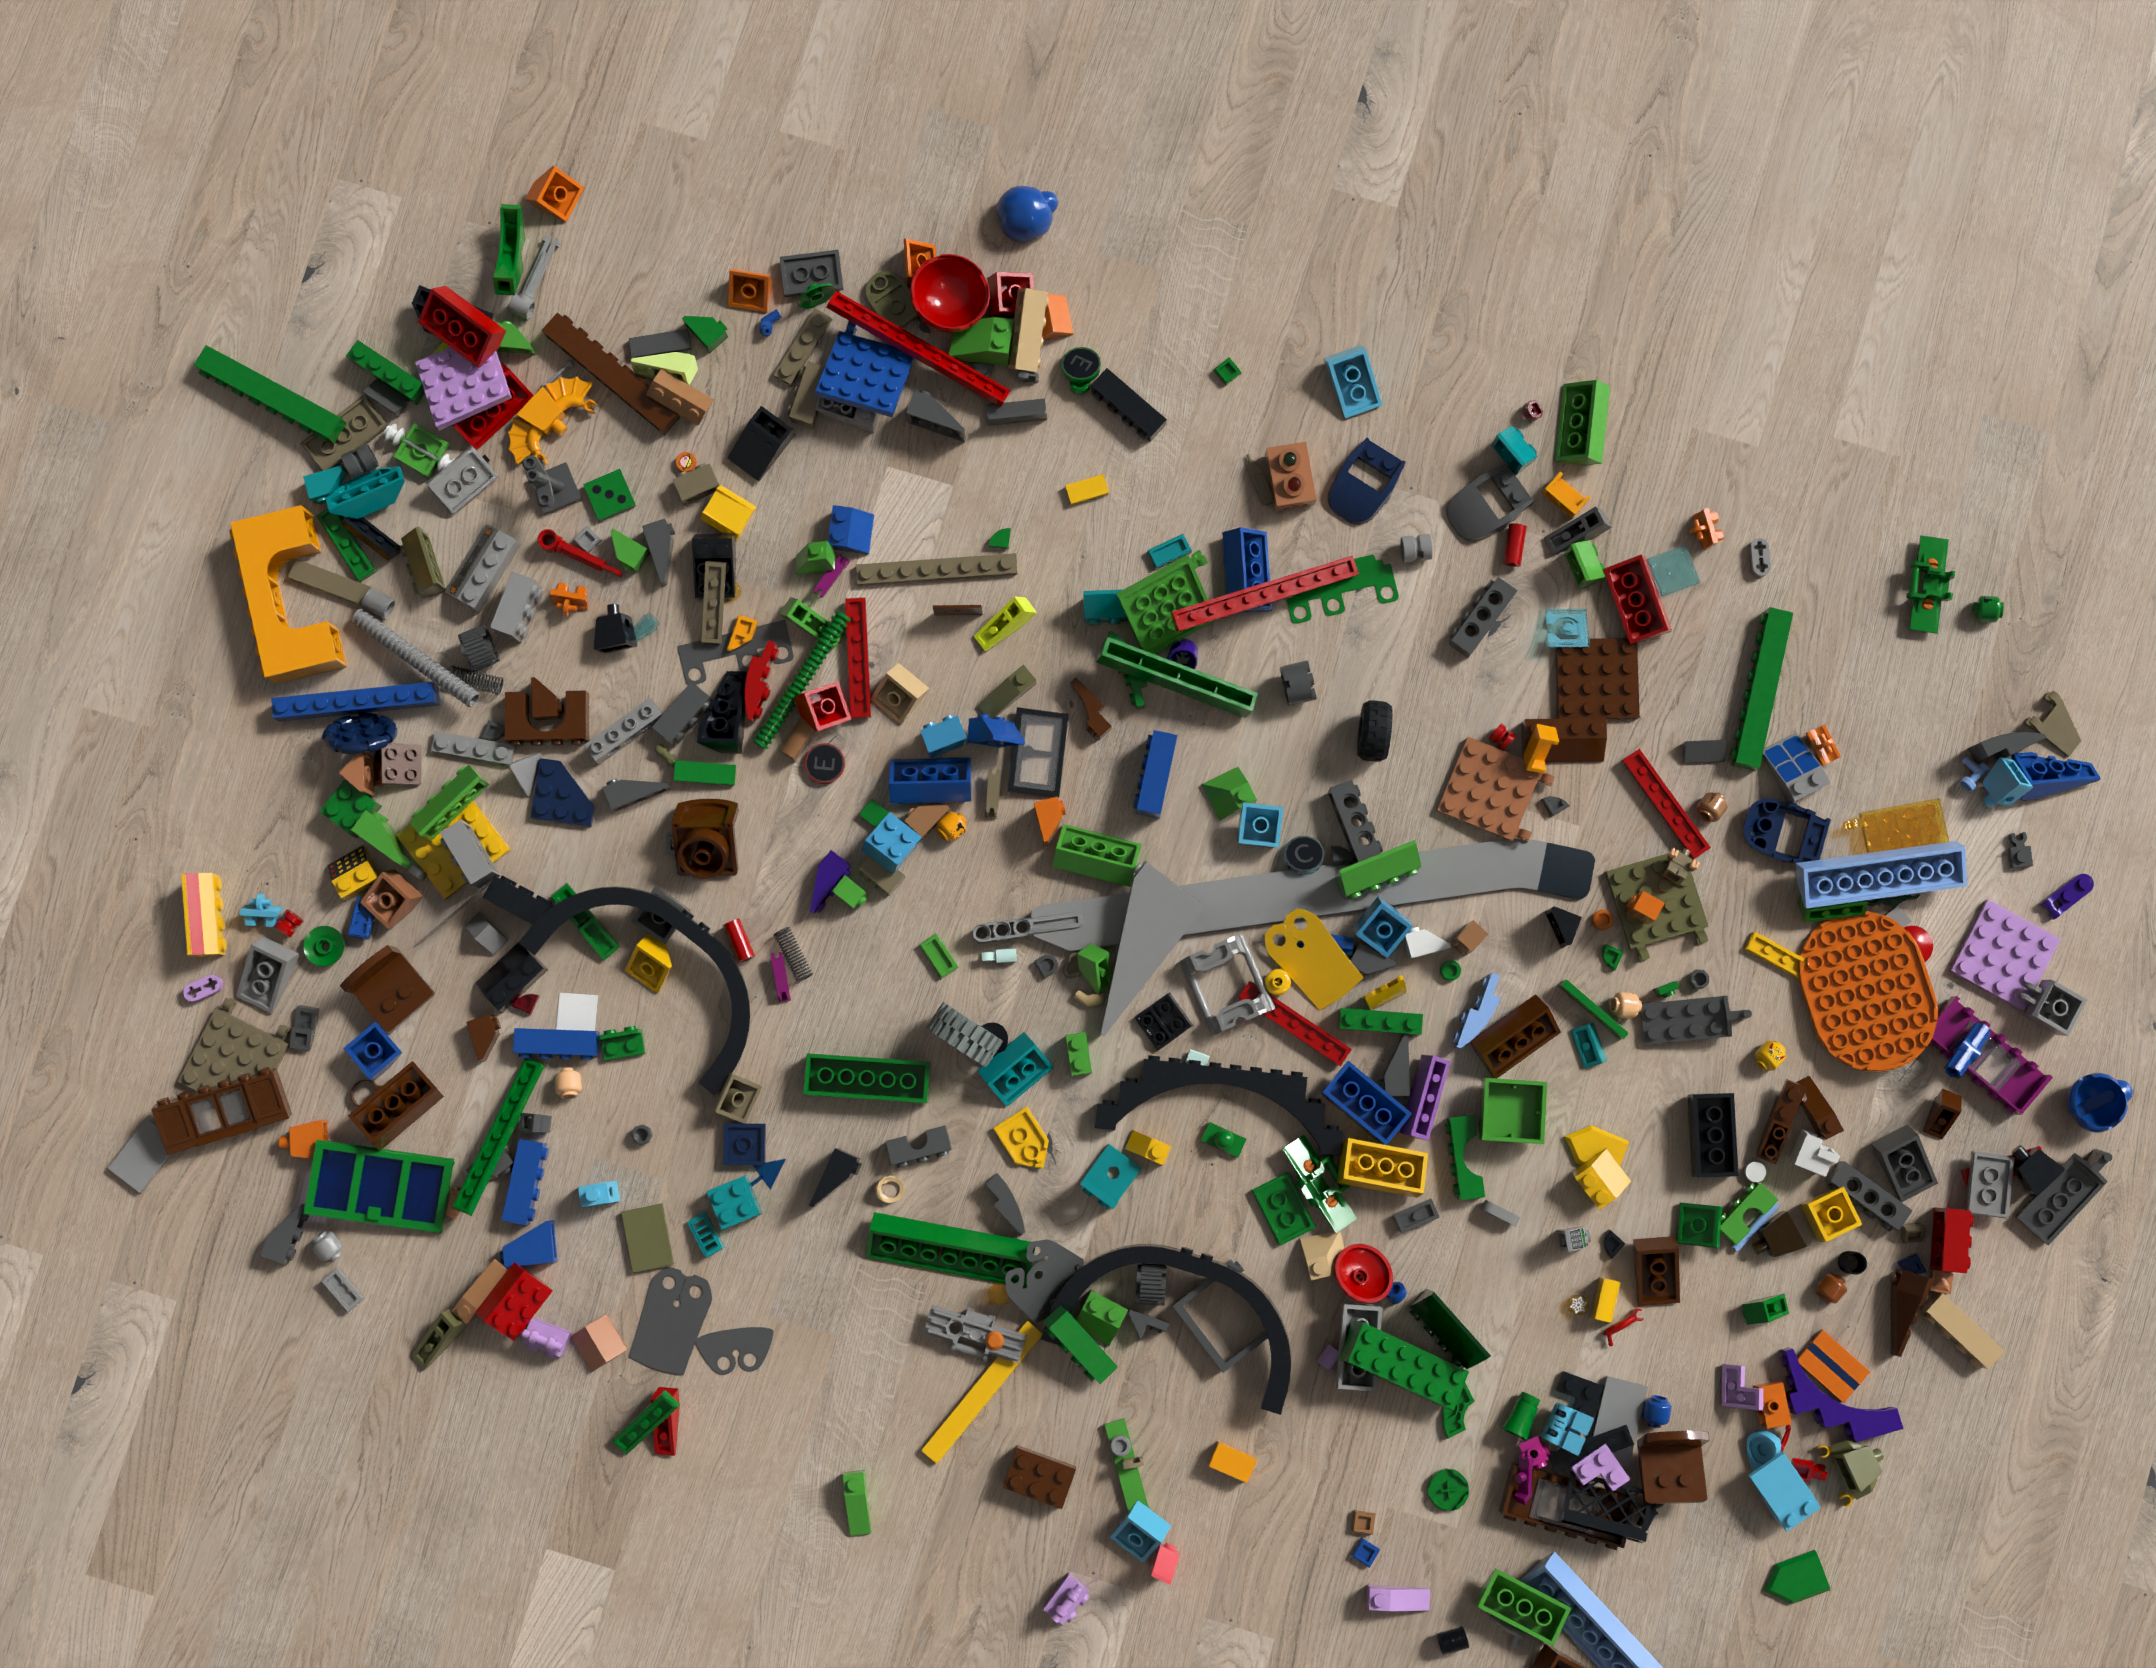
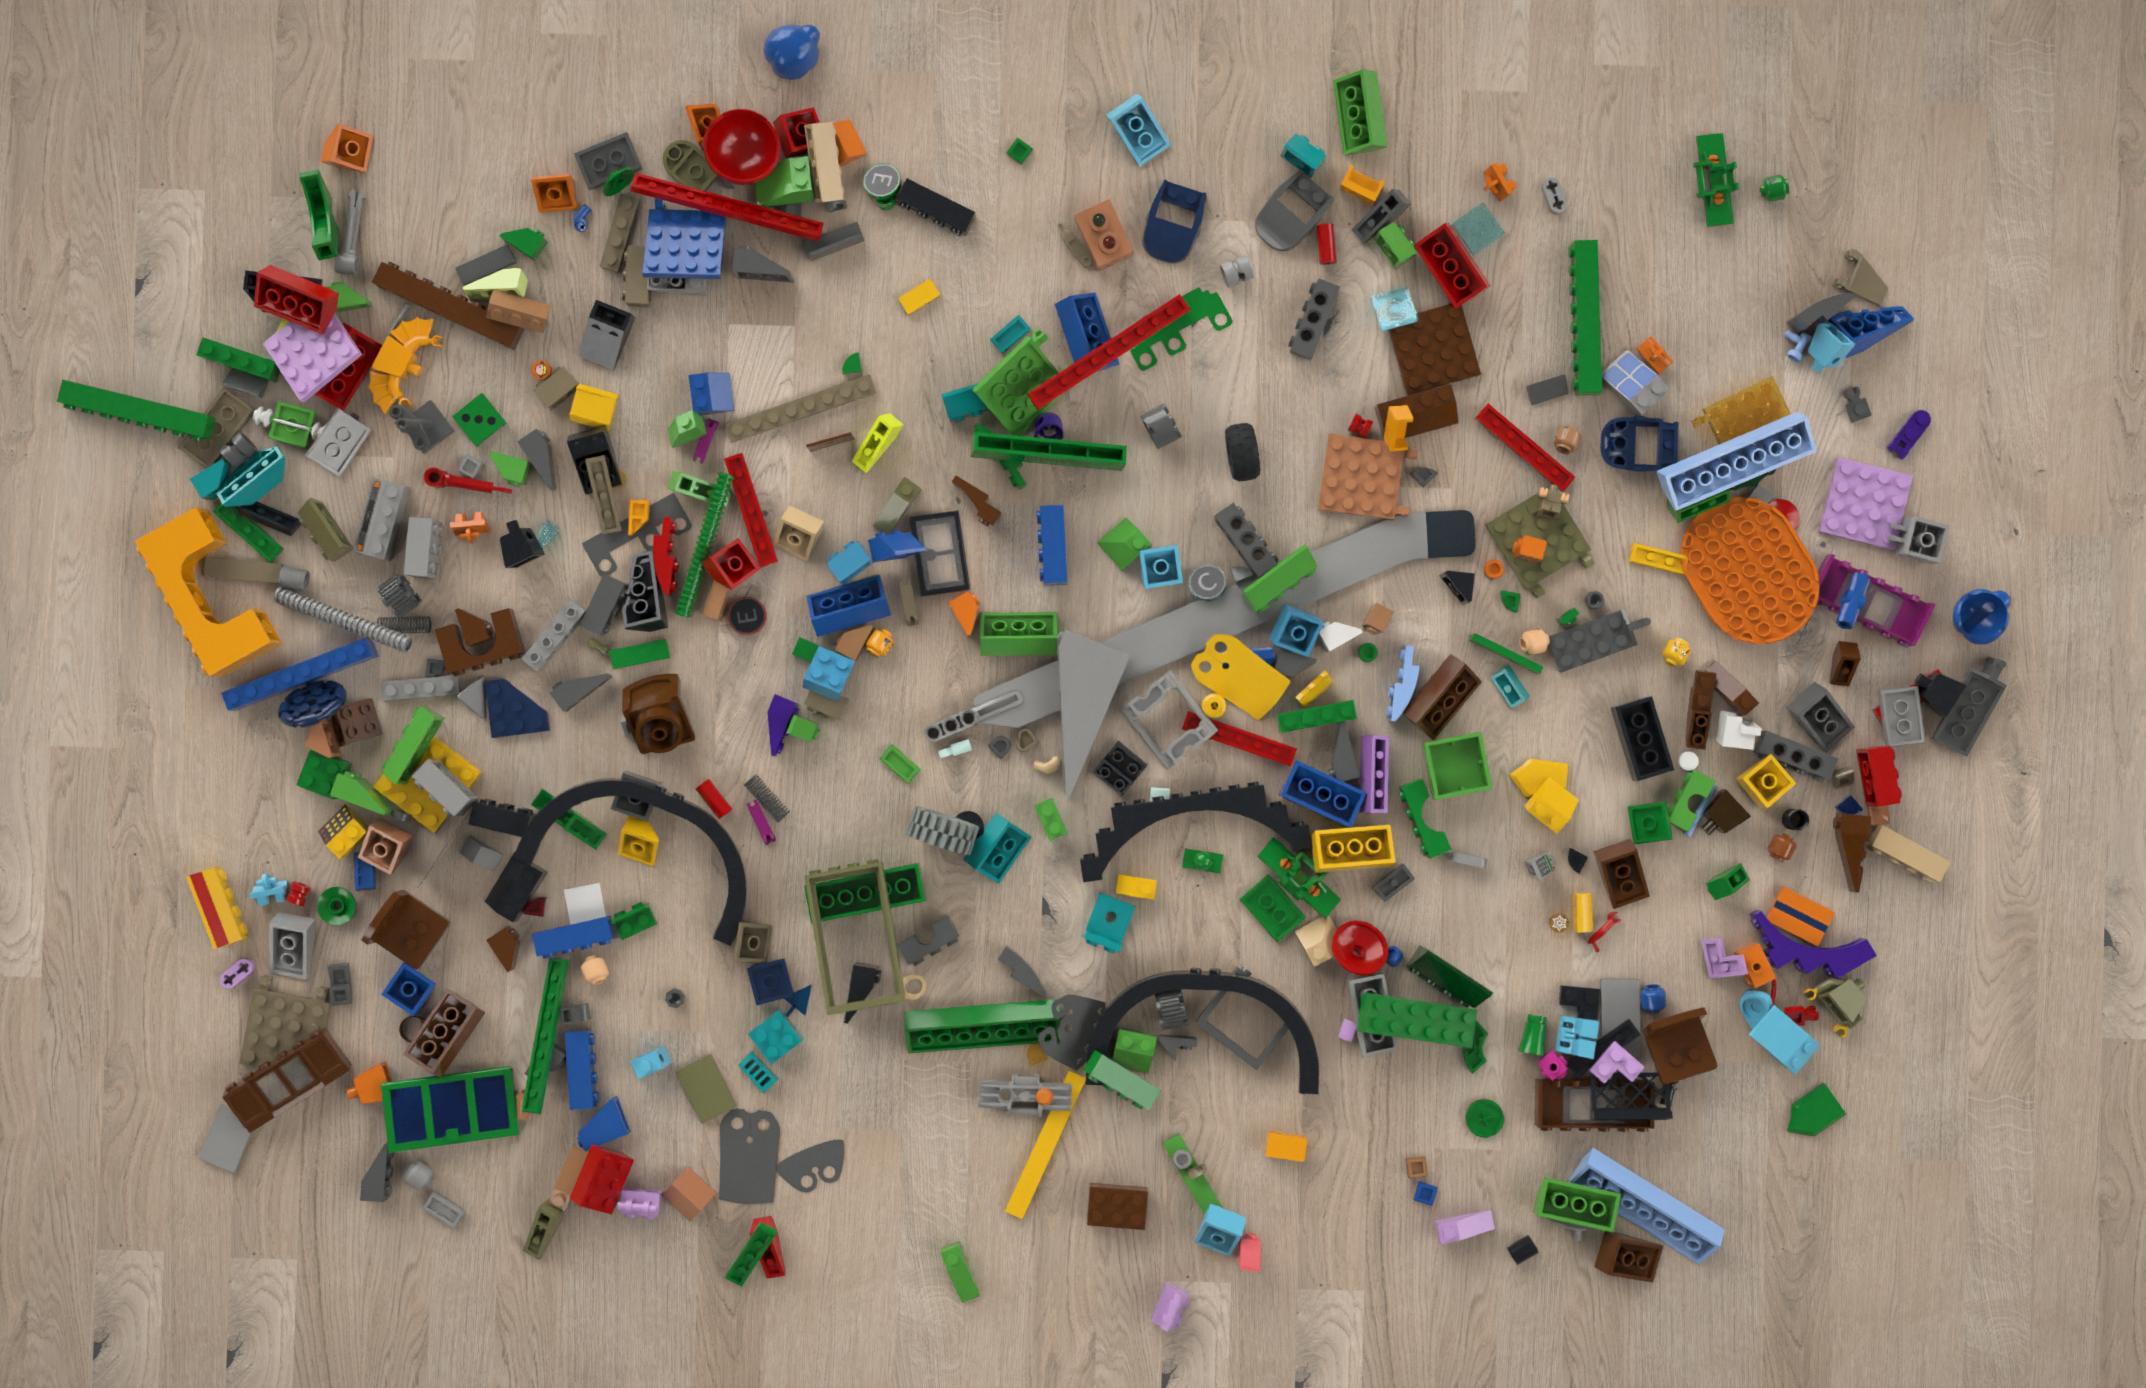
camera: 20 degrees left, 5 degrees up
yellow tile [992,1106,1049,1169] -> none
bright green slope [1077,943,1112,994] -> none
magenta piece [1514,1453,1532,1505] -> none
dark red tile [1522,400,1543,422] -> none
none -> olive door [805,859,906,1015]

